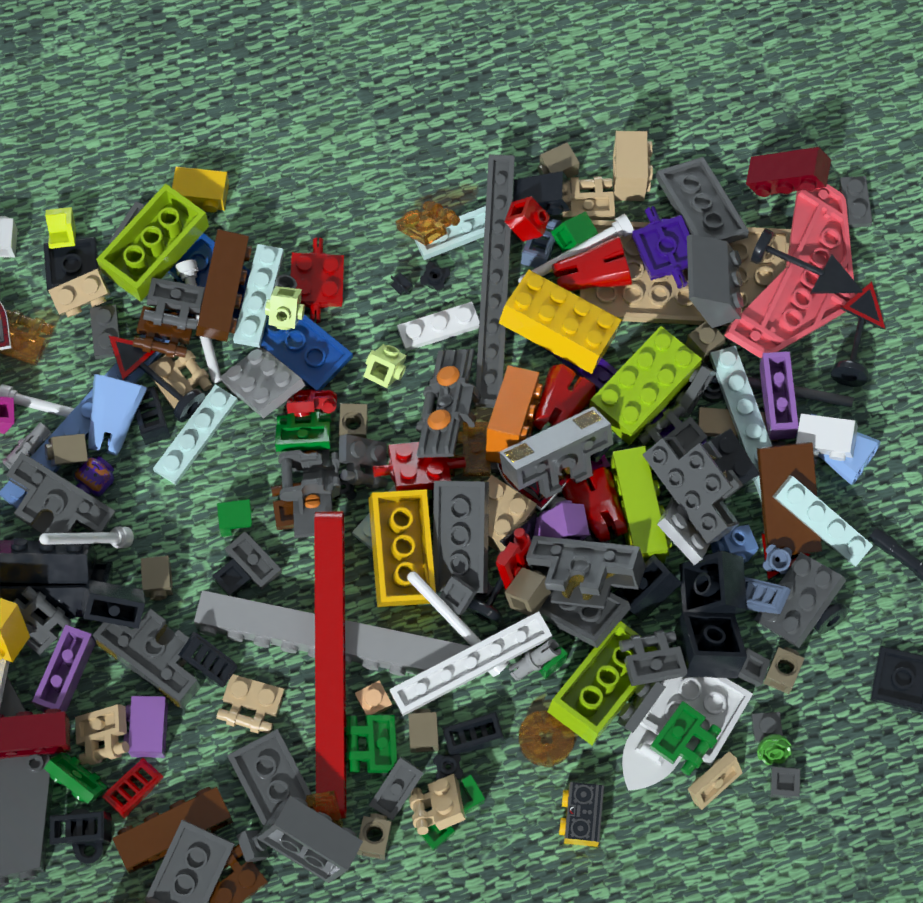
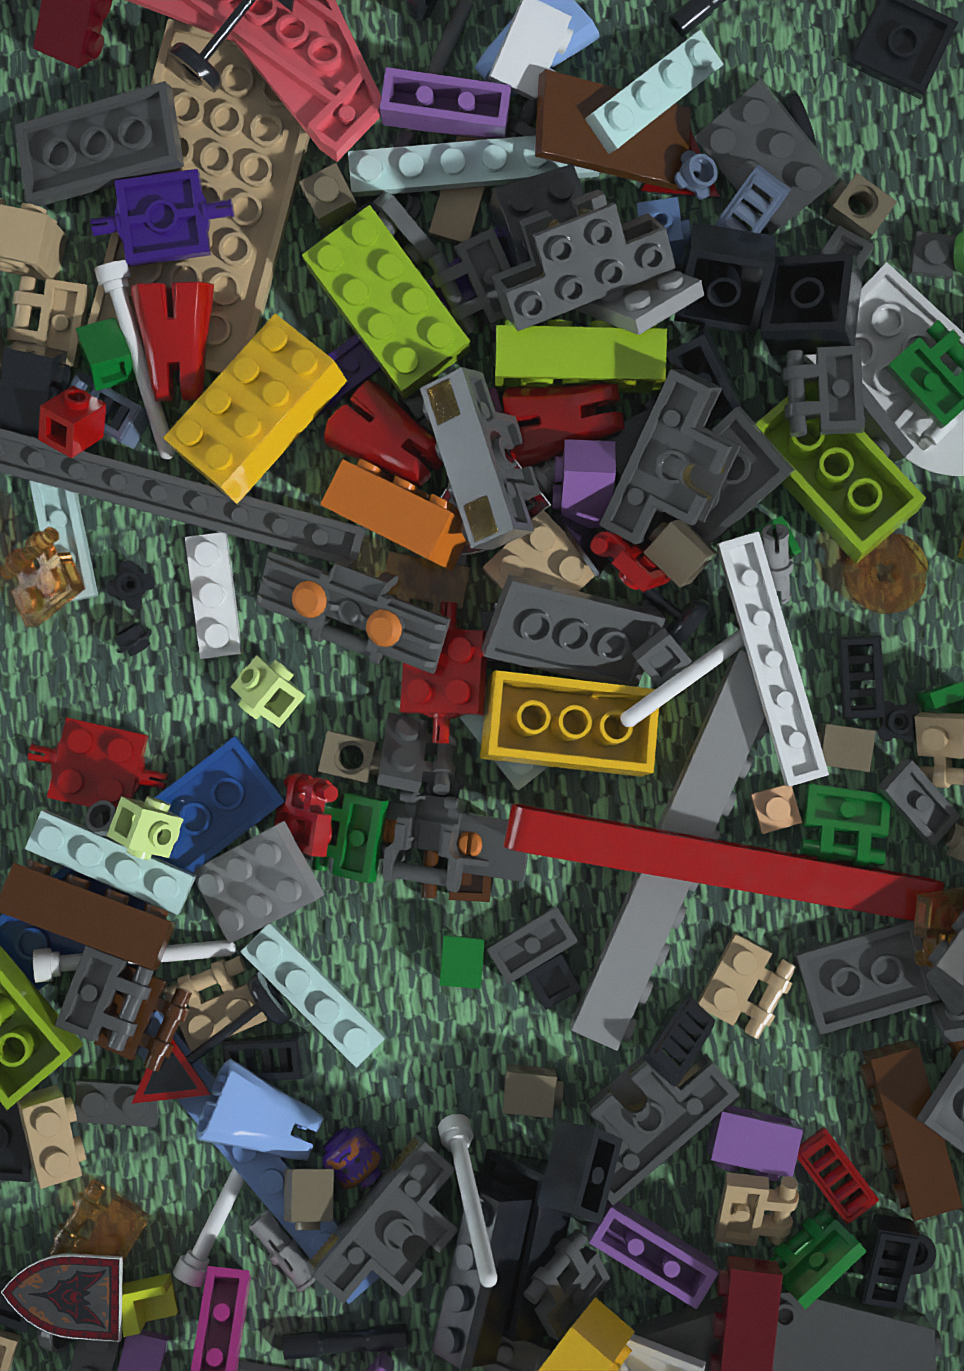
camera: 80 degrees left, 20 degrees up
dark grey slope [687,234,744,328] -> none

